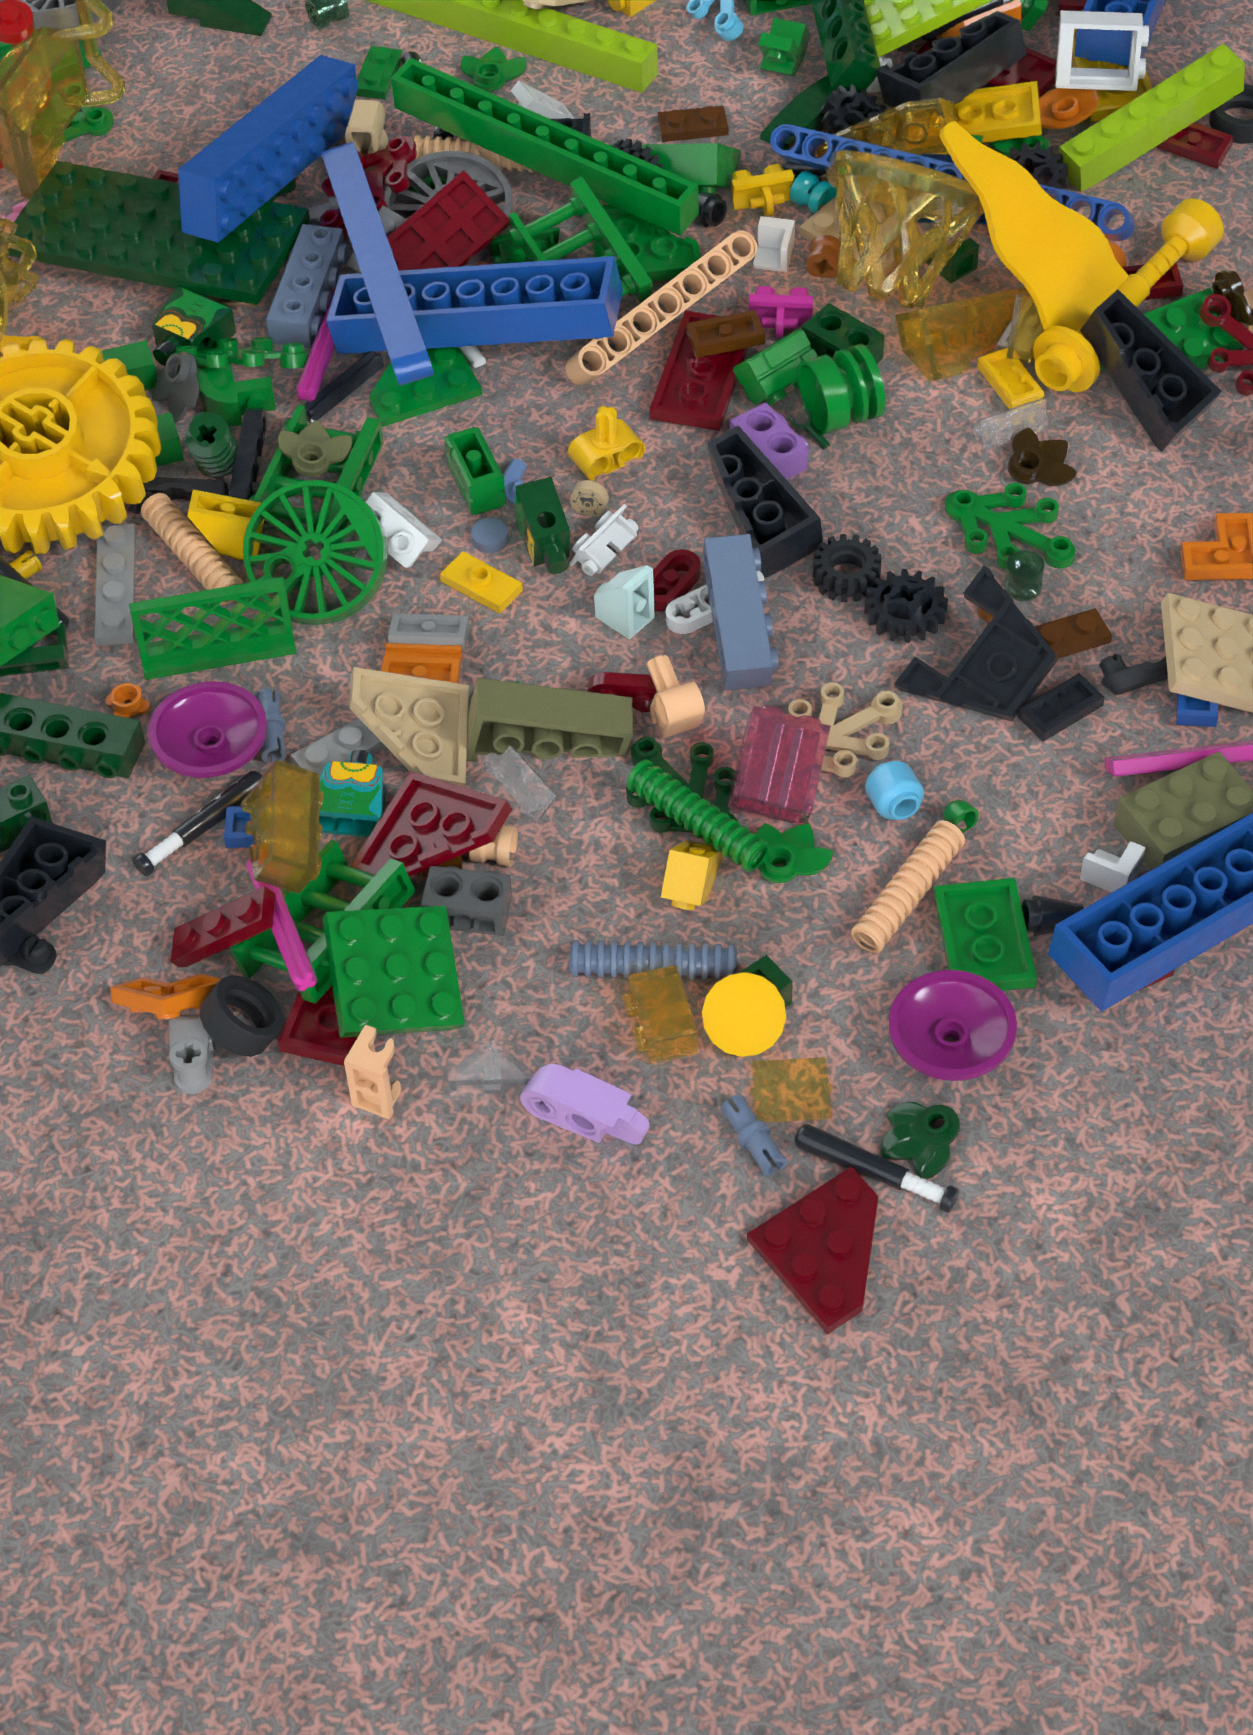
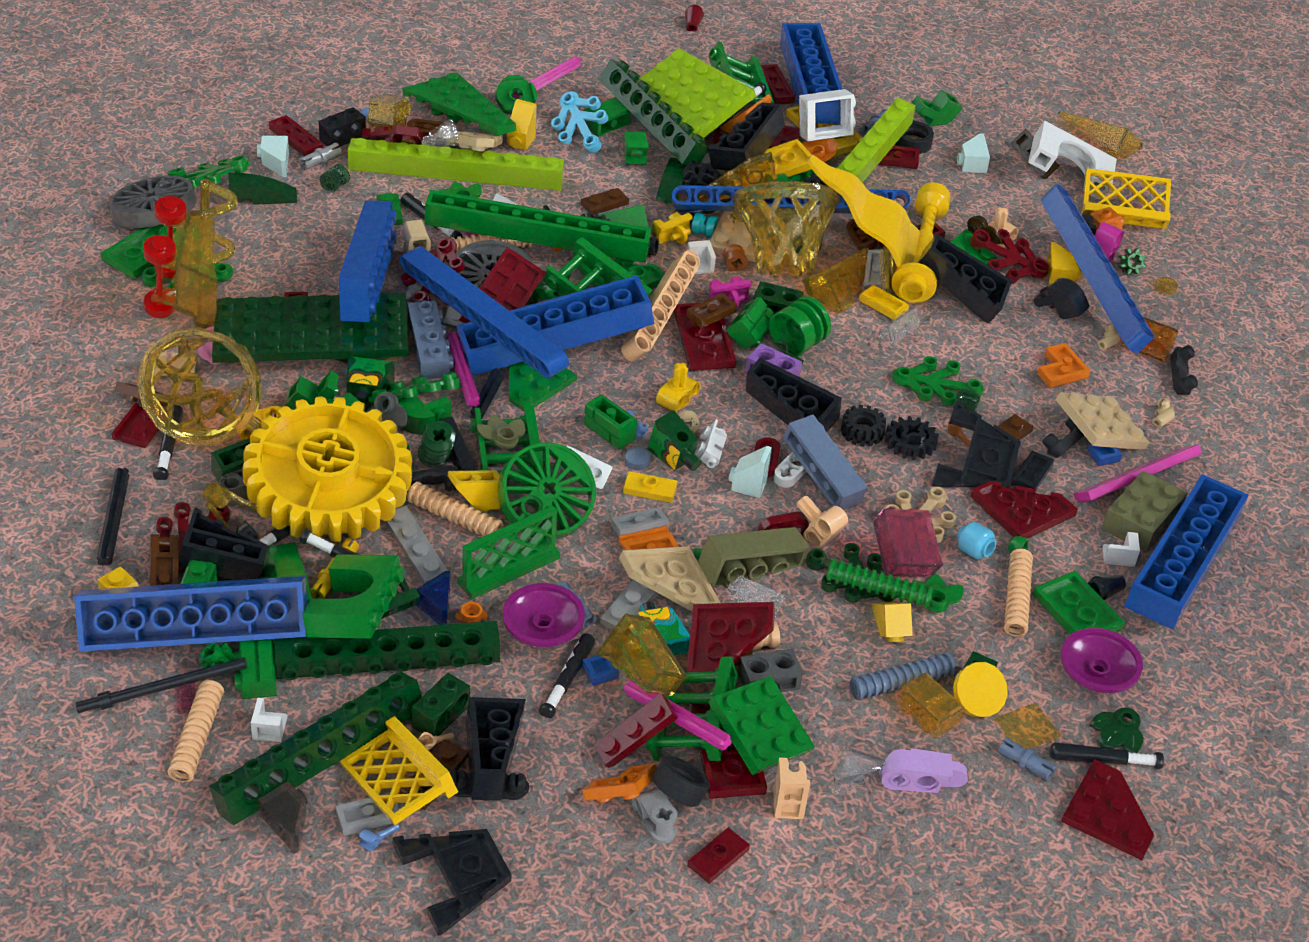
camera: 30 degrees left, 10 degrees down
dark brown plate [1007,427,1077,486] -> none
none -> green brick [285,370,339,410]
none -> clear blue slope [416,571,450,625]
none -> dark red plate [687,827,750,884]
none -> dark red plate [970,481,1078,538]

